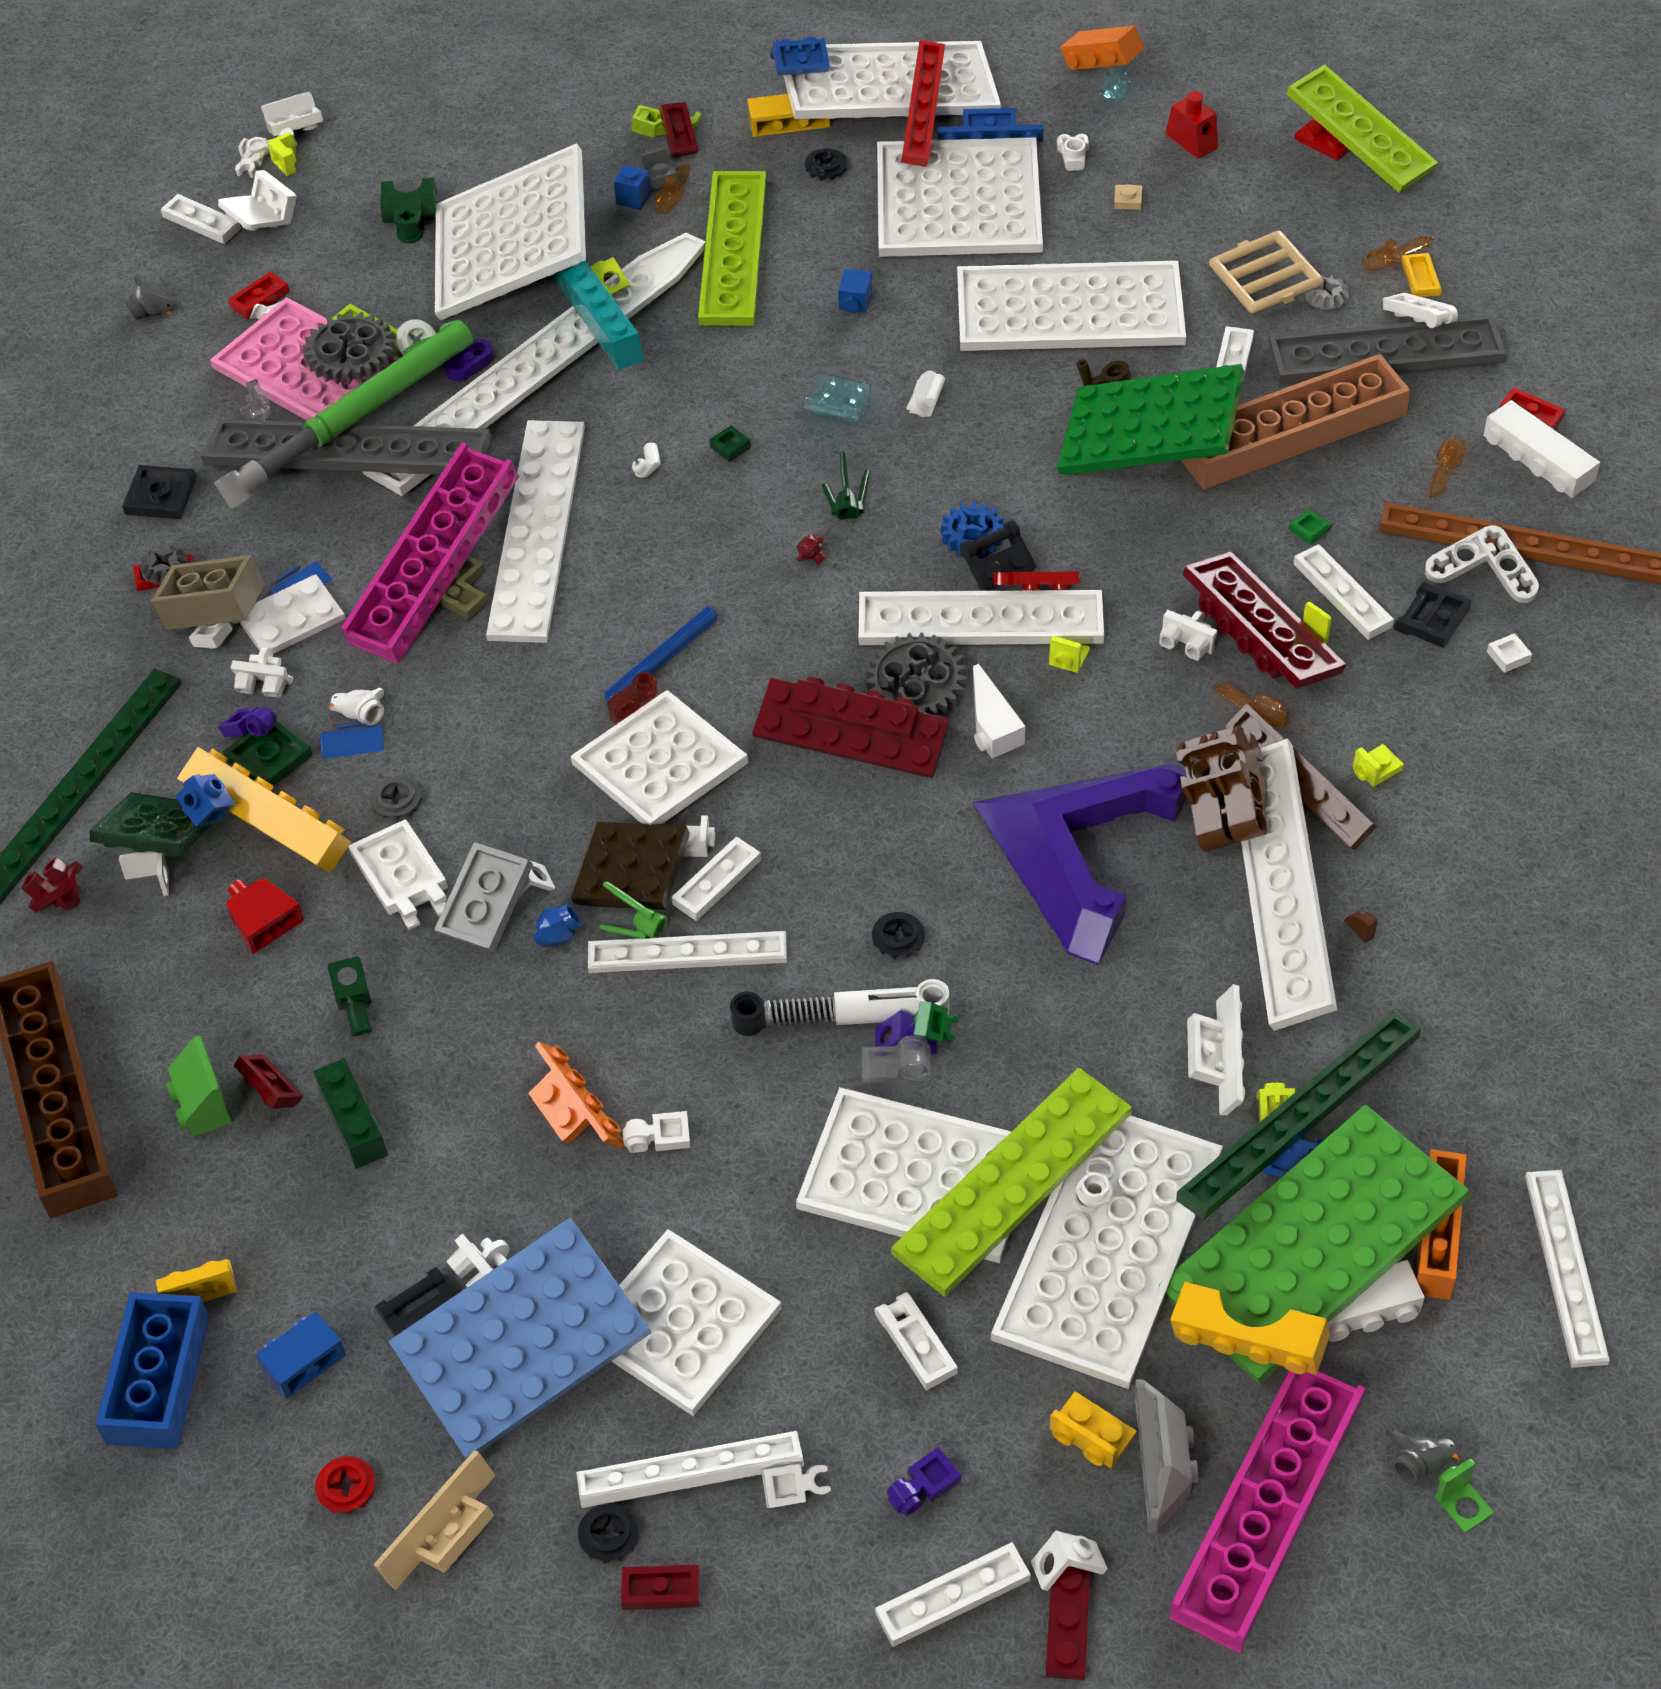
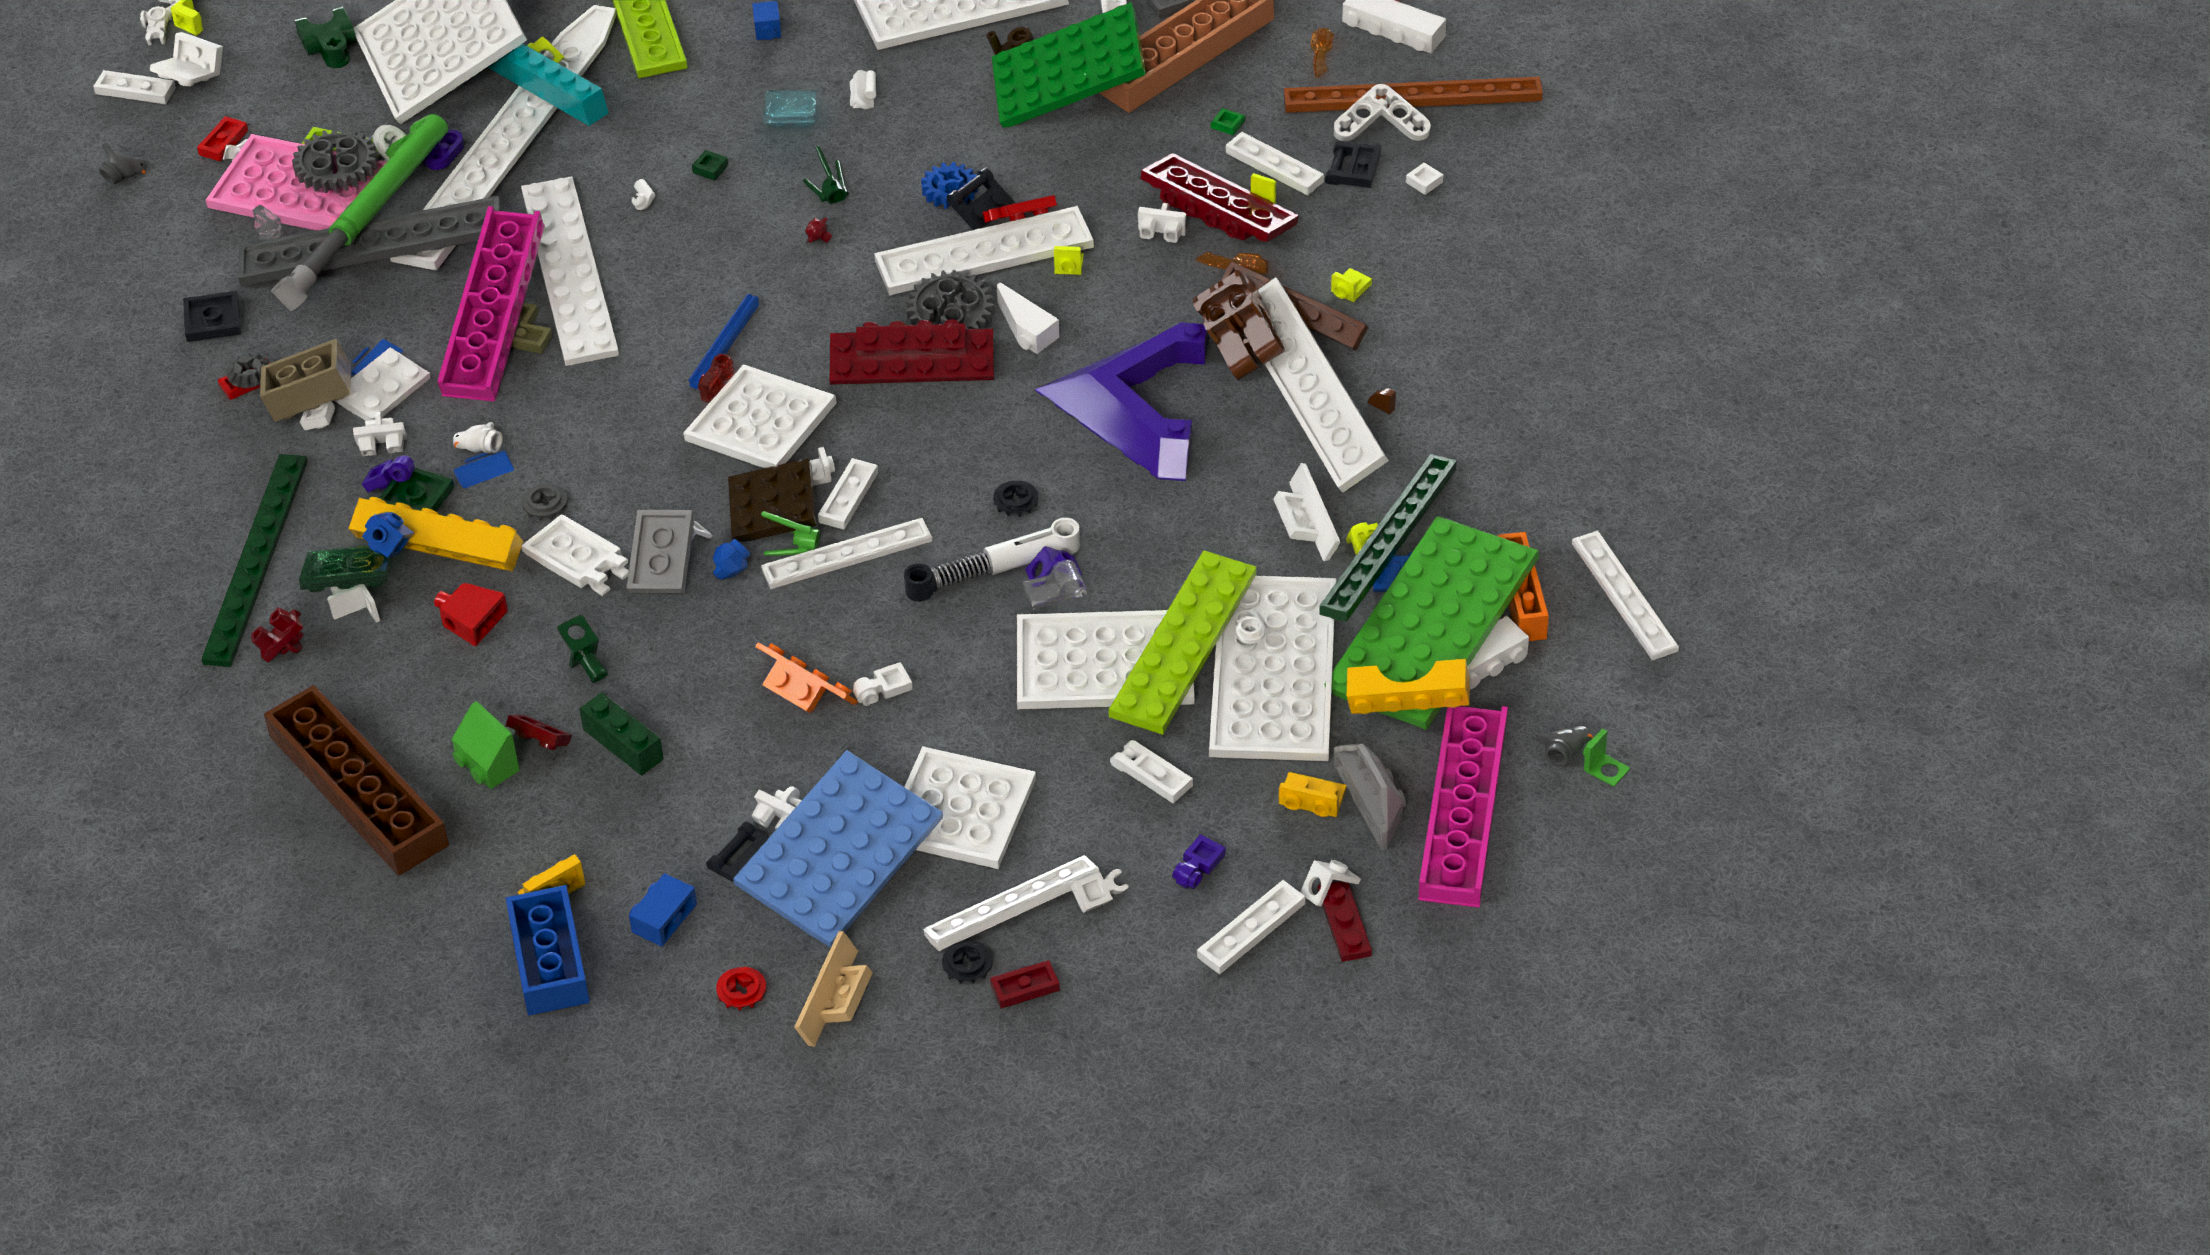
camera: 20 degrees left, 5 degrees down
green plate [914,1001,959,1042] -> none

